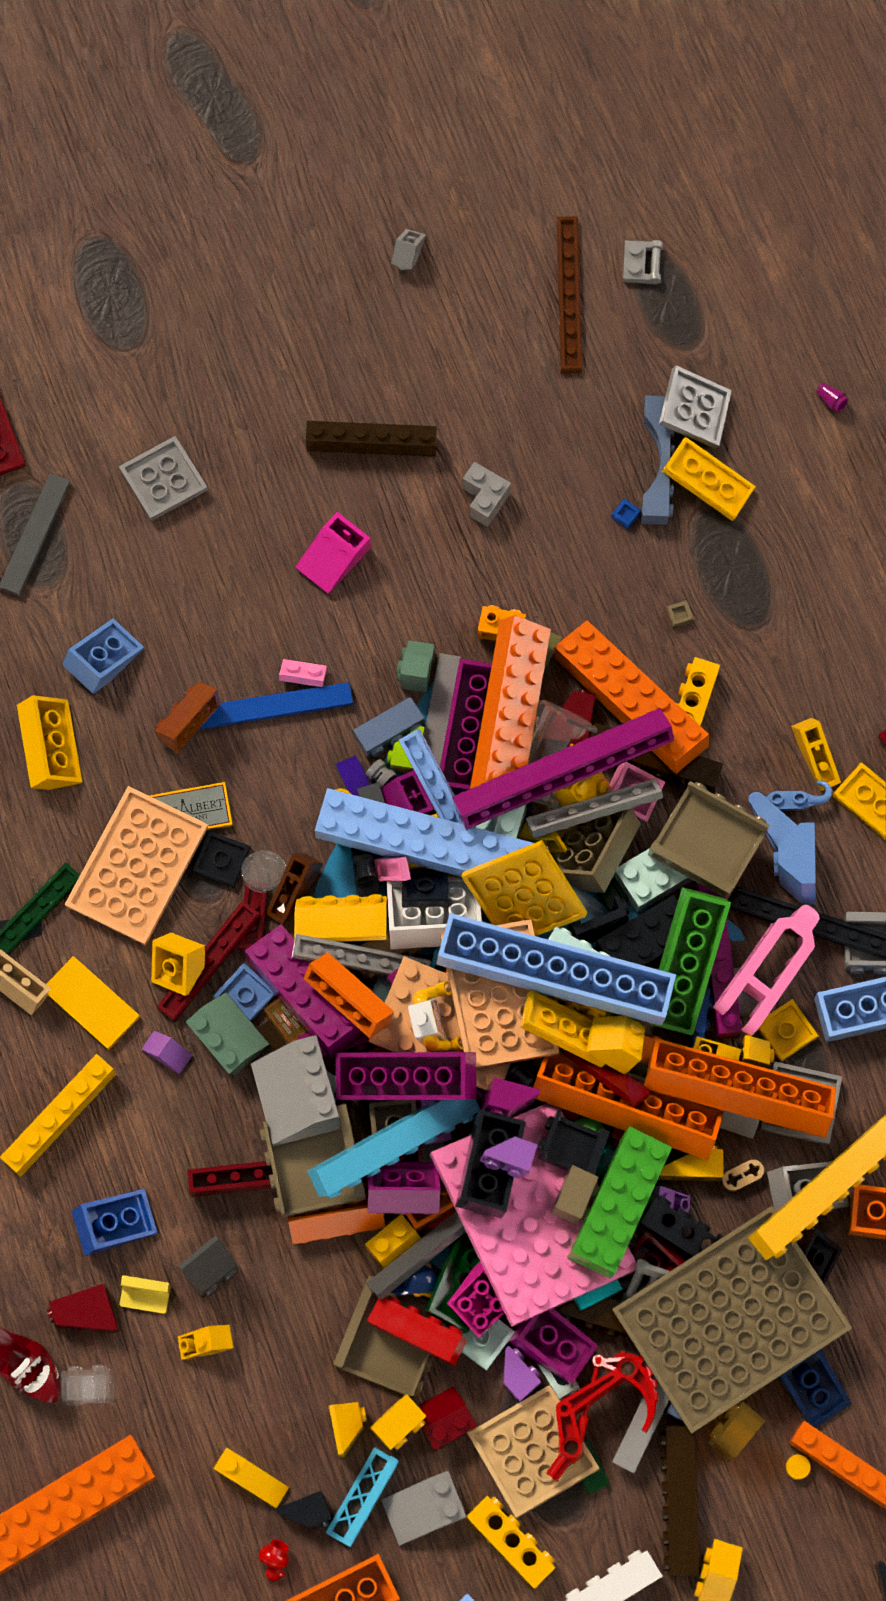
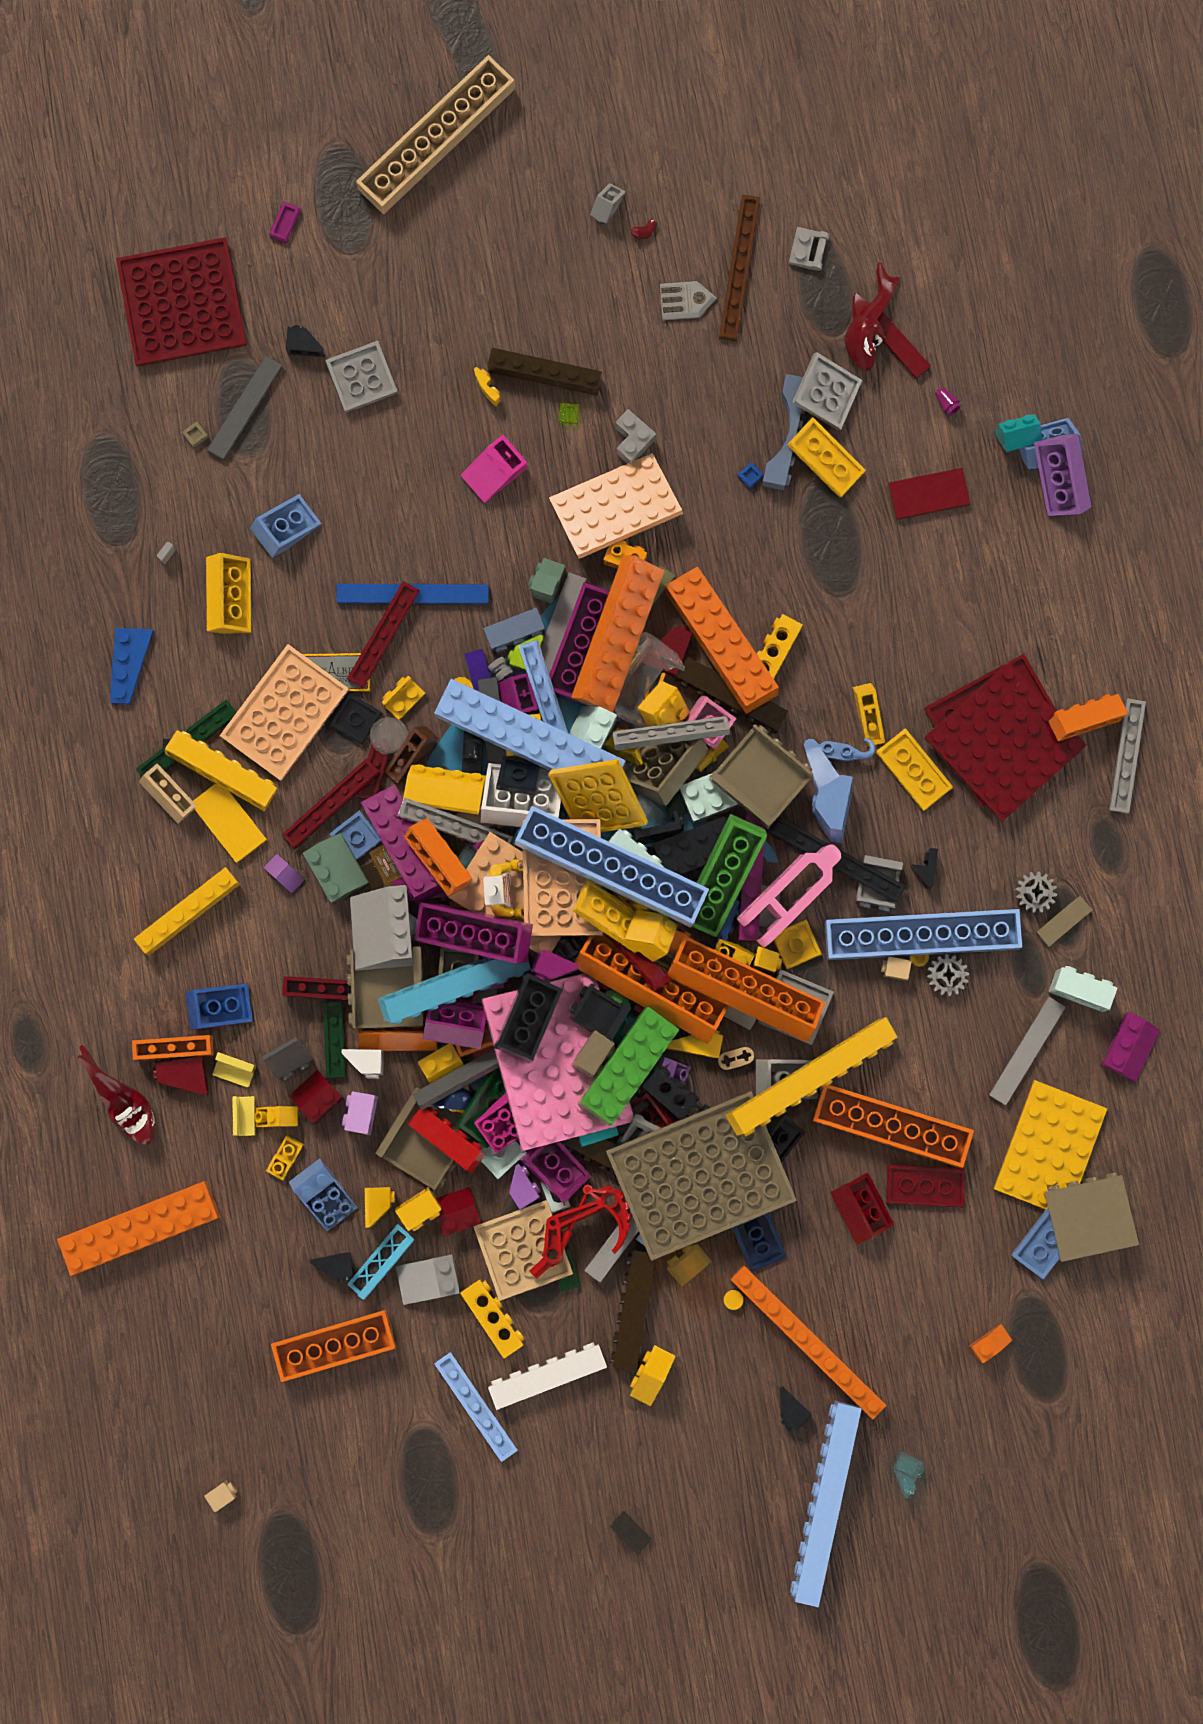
camera: 10 degrees right, 10 degrees up
clear brick [61,1365,115,1406] -> none
yellow slope [151,933,205,996] -> none
dark orange slope [155,682,221,754] -> none
yellow slope [213,1447,289,1508] -> none
red animal [258,1539,289,1582] -> none
bright pink plate [279,659,327,687] -> none
bright pink tile [374,857,411,881] -> none
magenta brick [452,708,674,830] -> none
medium lavender slope [480,1137,537,1178] -> none
dark tan tile [666,600,694,629] -> none
none -> orange brick [132,1035,214,1061]
none -> yellow brick [165,730,277,811]
none -> light yellow panel [233,1096,256,1136]
none -> yellow slope [266,1135,304,1181]
none -> magenta tile [269,201,301,243]
none -> black slope [286,325,325,357]
none -> dark red slope [289,1069,344,1124]
none -> medium blue slope [289,1158,358,1231]
none -> dark green tile [323,1001,346,1079]
none -> white slope [342,1049,384,1079]
none -> lavender brick [342,1091,378,1135]
none -> dark red tile [347,581,420,689]
none -> tan brick [356,55,515,214]
none -> yellow bracket [382,675,426,721]
none -> yellow slope [474,367,501,406]
none -> light nougat plate [549,453,683,559]
none -> clear neon green tile [558,403,579,424]
none -> dark red arm [631,219,658,239]
none -> light grey tile [660,281,717,321]
none -> yellow pin [696,739,729,772]
none -> dark red piece [845,262,900,372]
none -> dark red tile [877,312,931,379]
none -> dark red tile [888,468,971,520]

